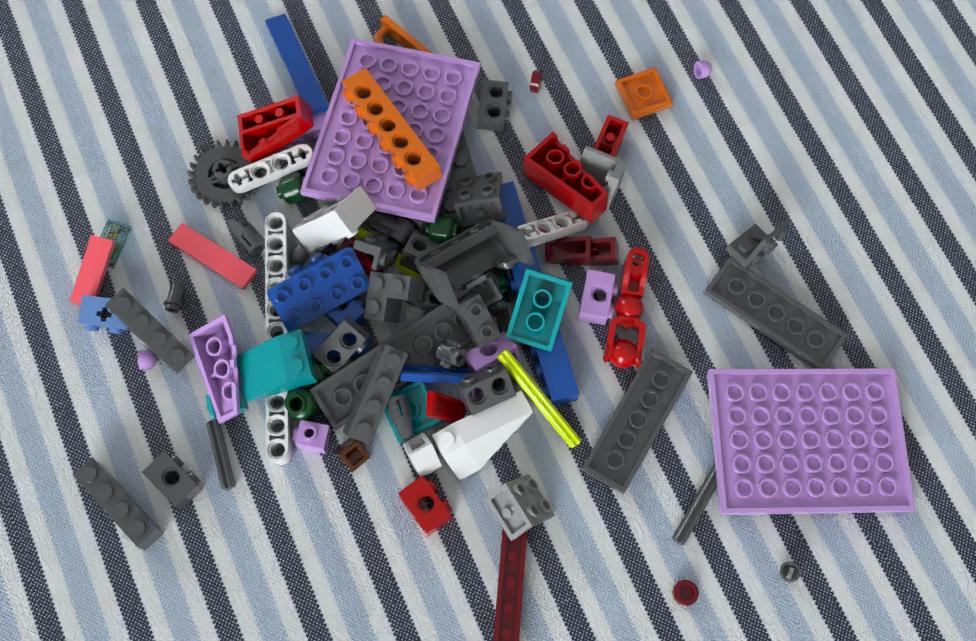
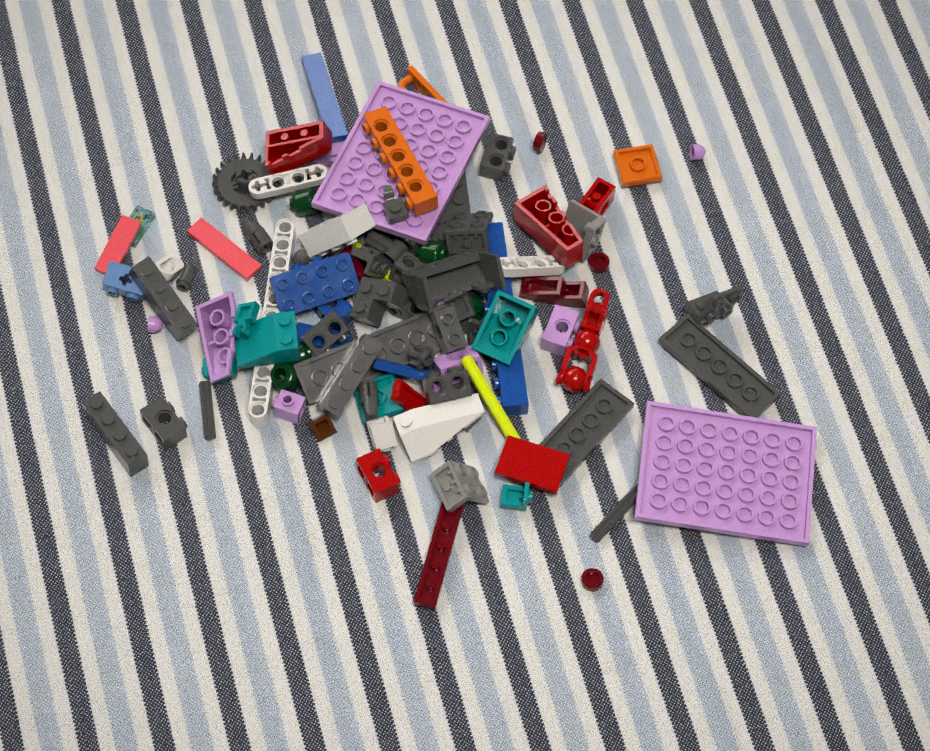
camera: 10 degrees right, 10 degrees down
dark grey hinge [780,561,801,583] -> none
none -> white plate [155,255,184,281]
none -> teal plate [232,301,260,338]
none -> dark grey plate [382,185,409,224]
none -> red tile [494,435,570,495]
none -> teal bracket [500,482,533,511]
none -> dark red tile [588,252,610,274]

